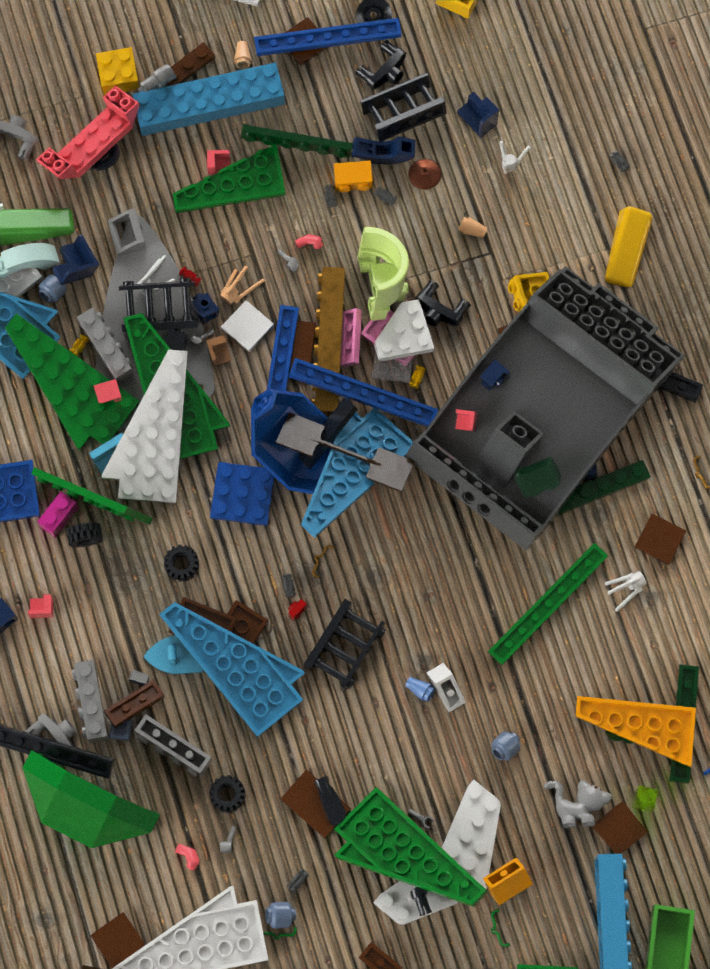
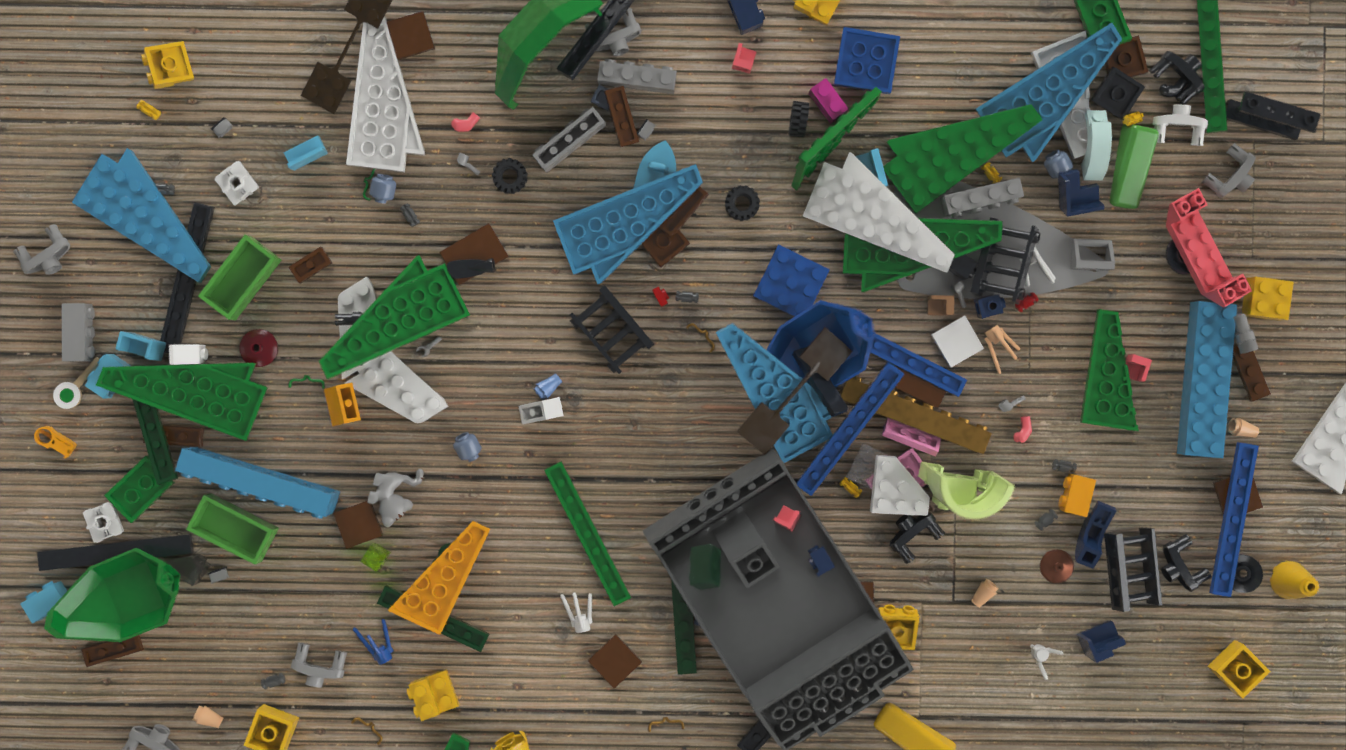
camera: 105 degrees right, 15 degrees up
coral panel [94,379,122,404] -> none
dark green plate [240,124,353,158] -> none

